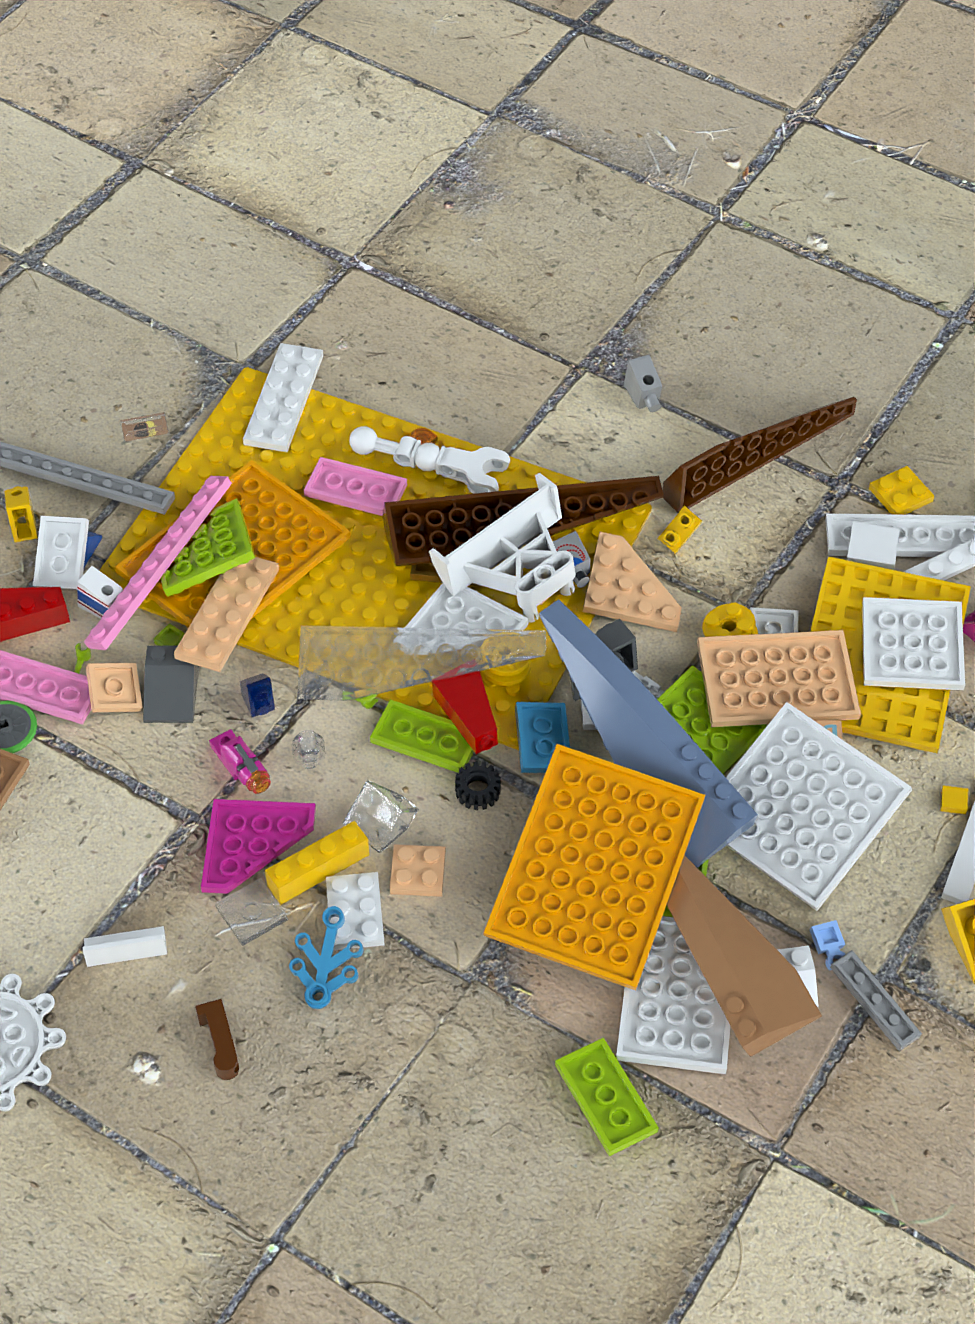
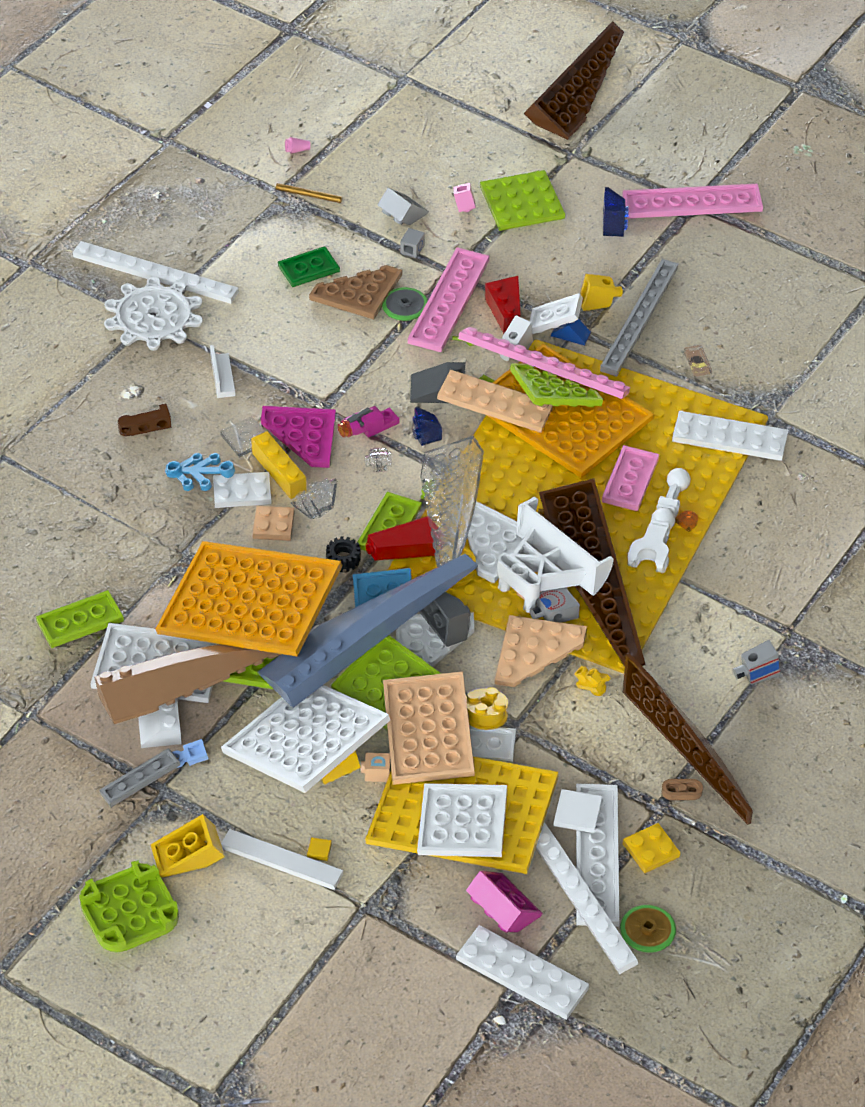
camera: 90 degrees right, 5 degrees down
light nougat plate [86,663,143,712] -> none
none -> medium nougat plate [661,779,703,800]

